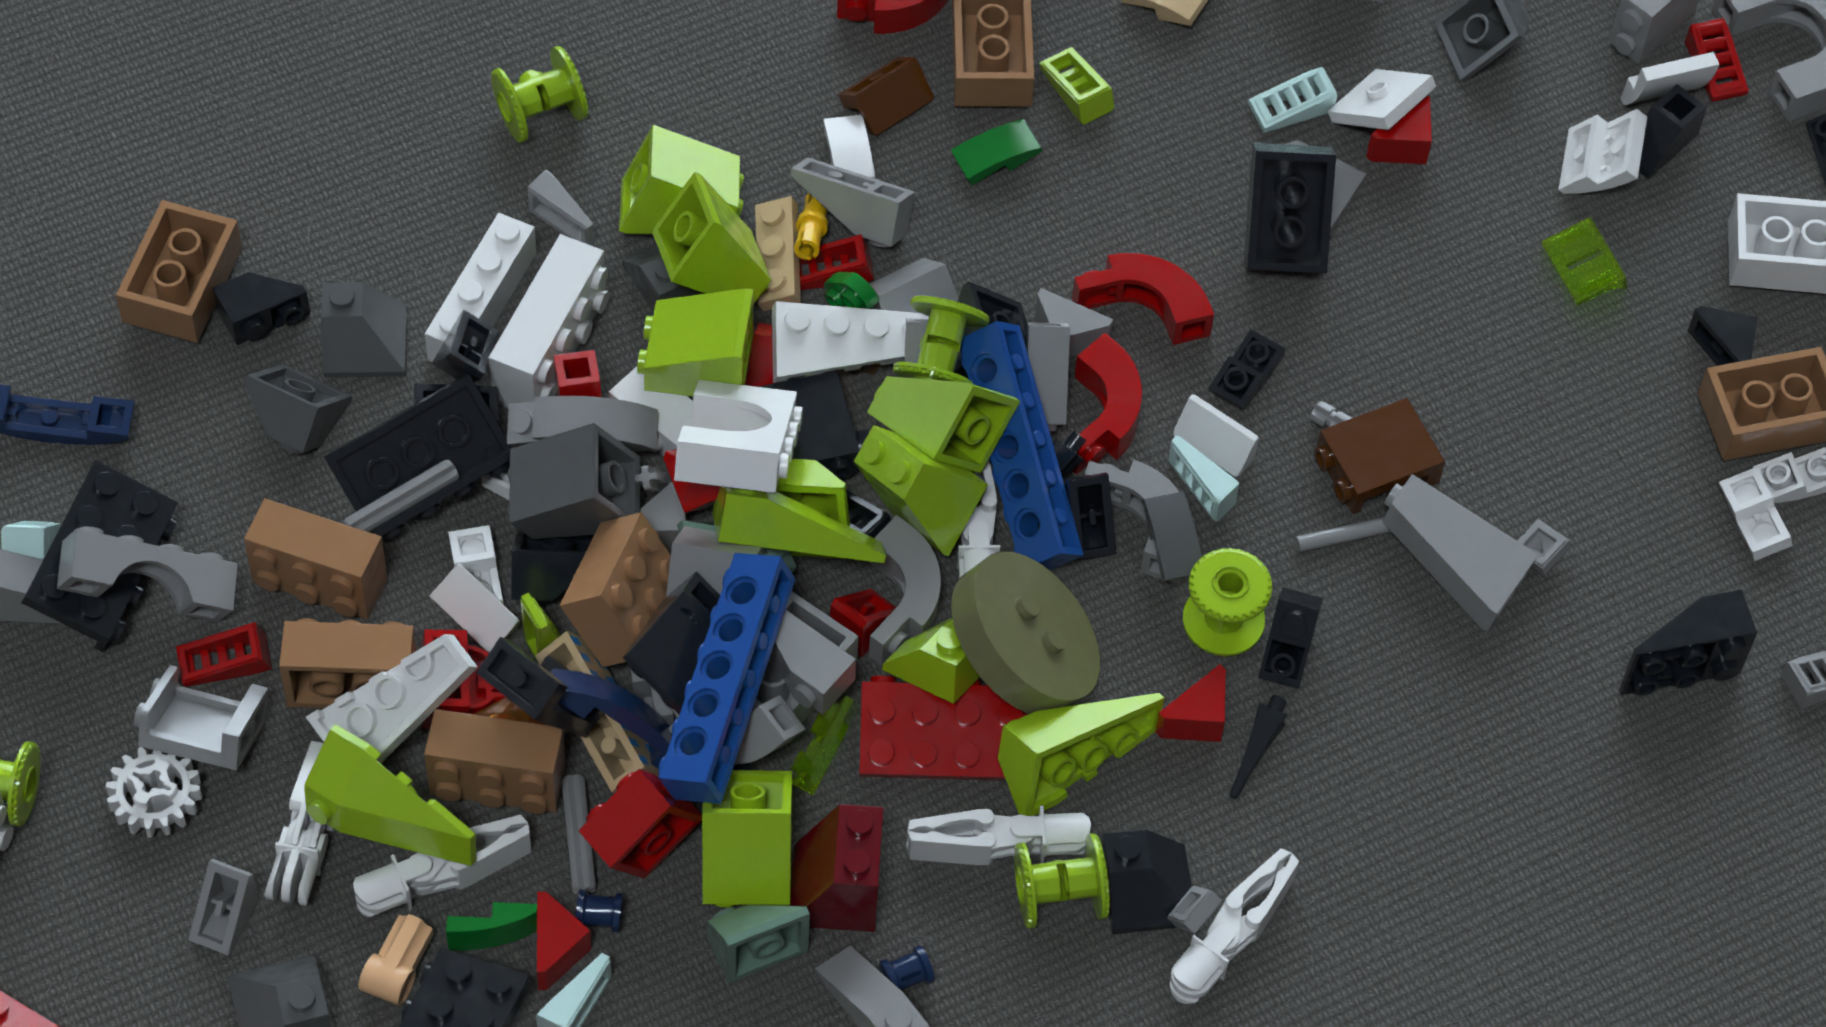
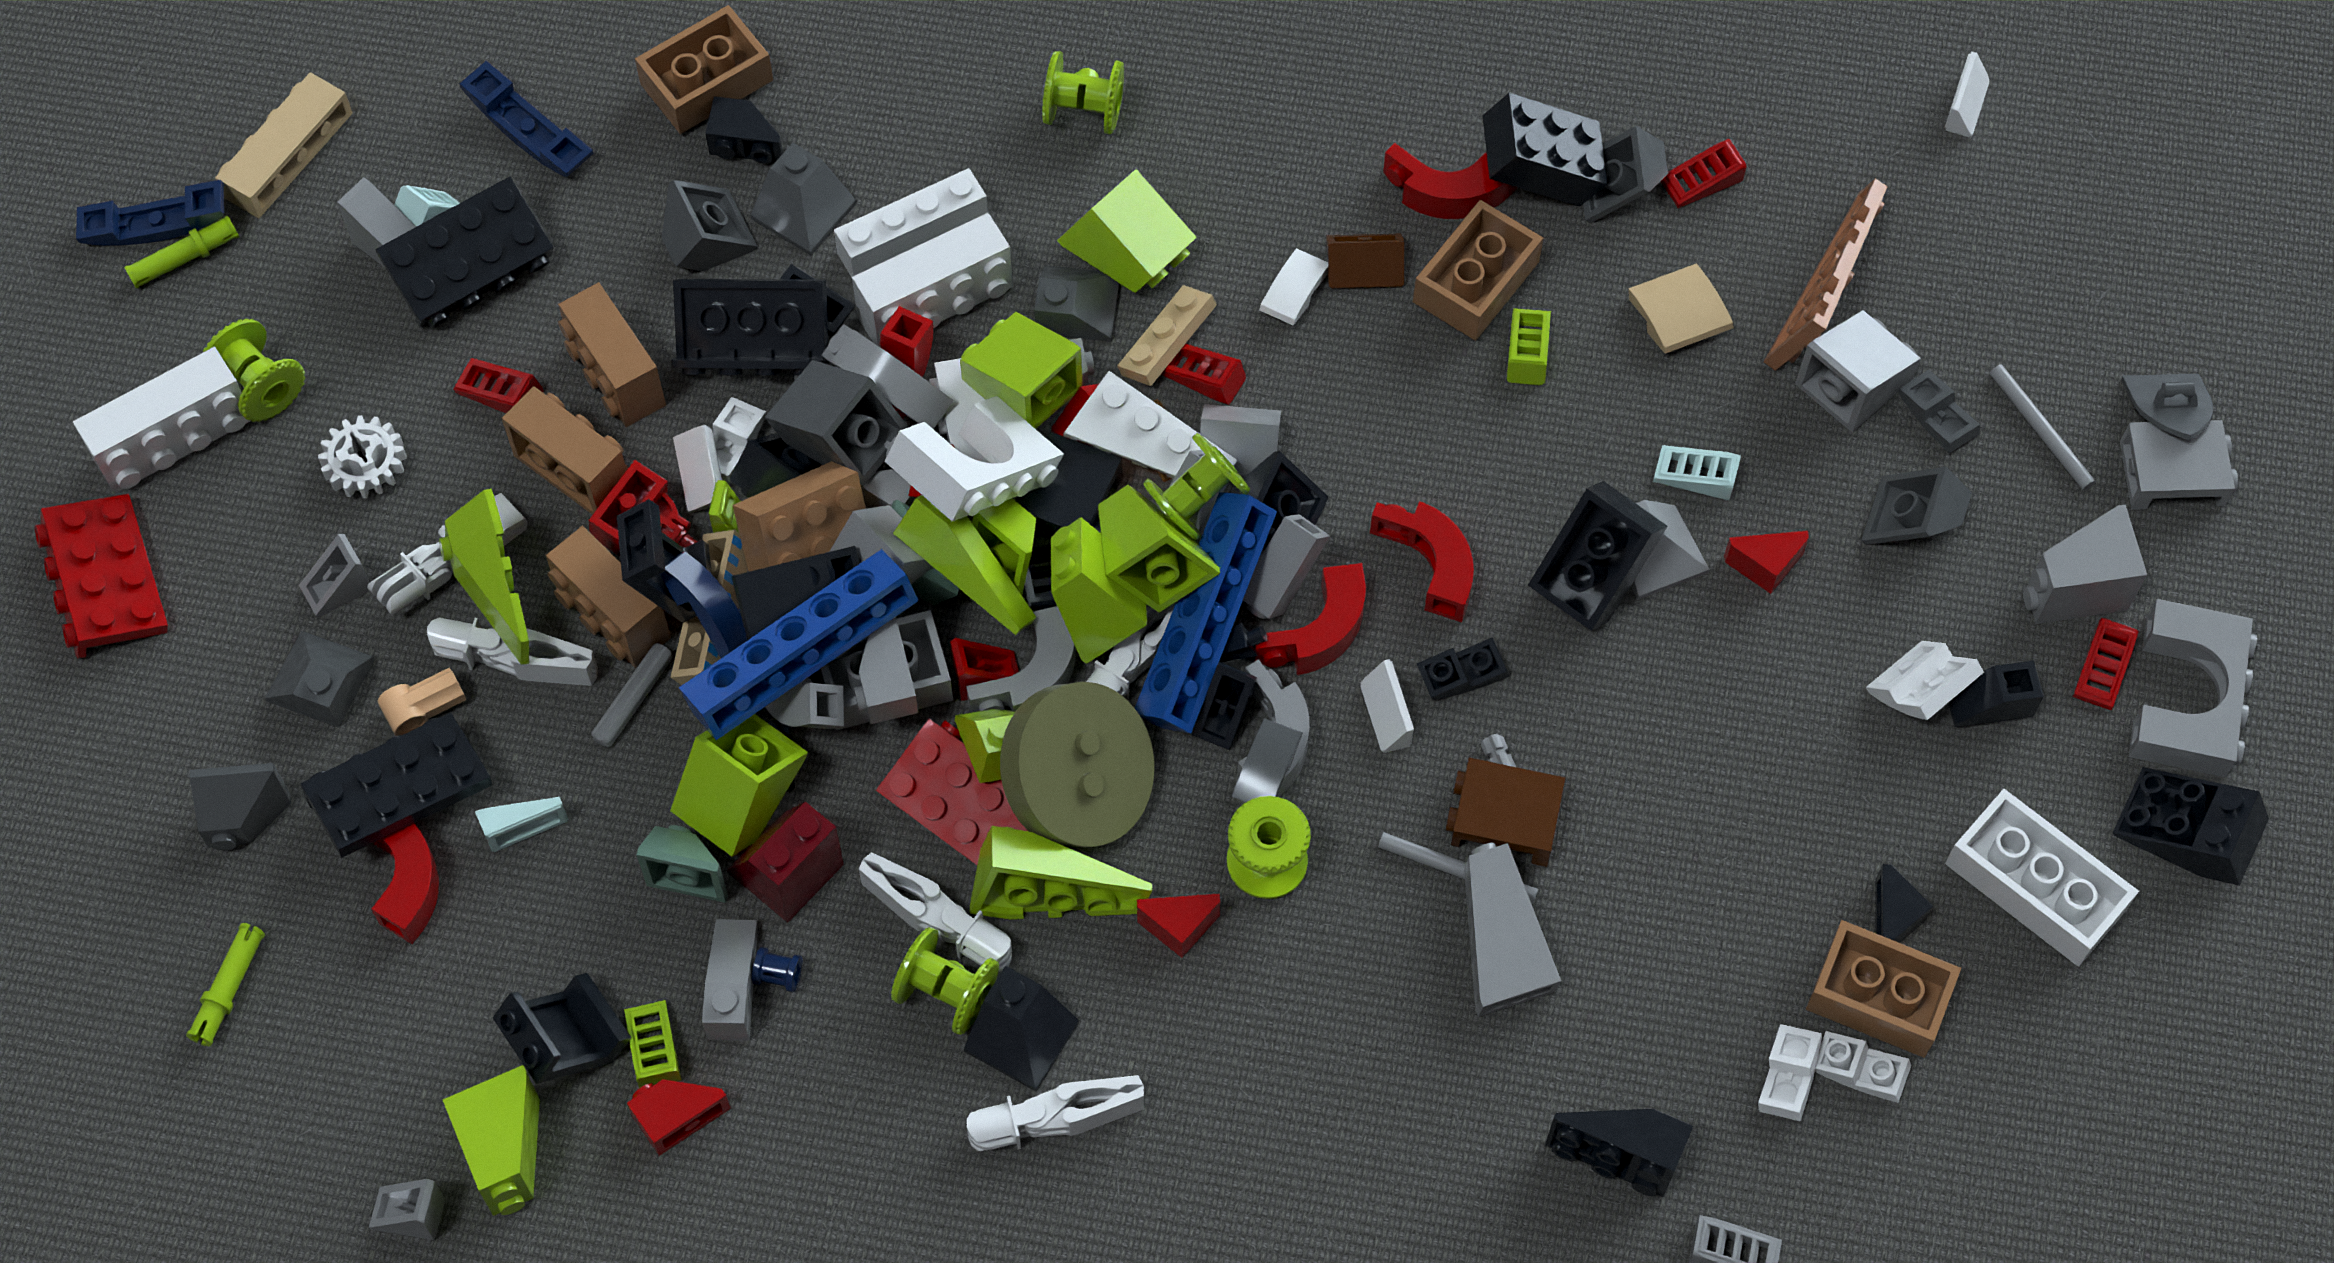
camera: 40 degrees right, 5 degrees up
light grey arch [57,527,238,622] -> none
light grey panel [134,665,268,771] -> none
white wing [306,634,478,764] -> none
light grey axle [344,460,459,532] -> none
black slope [432,310,498,382] -> none
green slope [446,902,537,951] -> none
light grey slope [528,170,594,247] -> none
red slope [537,891,591,990] -> none
dark blue bush [575,889,624,933] -> none
red brick [578,769,702,879] -> none
lime slope [652,172,771,304] -> none
light grey slope [790,157,915,247] -> none
clear neon green piece [790,696,853,795] -> none
yellow pin [794,193,828,260] -> none
green plate [824,272,879,309] -> none
green slope [951,119,1043,186] -> none
light grey slope [1035,288,1113,357] -> none
light grey tile [1167,885,1222,934] -> none
light aqua slope [1168,435,1239,522] -> none
black piece [1230,695,1287,799] -> none
black slope [1258,587,1323,689] -> none
white plate [1328,69,1436,130] -> none
light grey tile [1517,519,1571,576] -> none
clear neon green piece [1541,217,1628,306] -> none
white slope [1621,52,1719,105] -> none

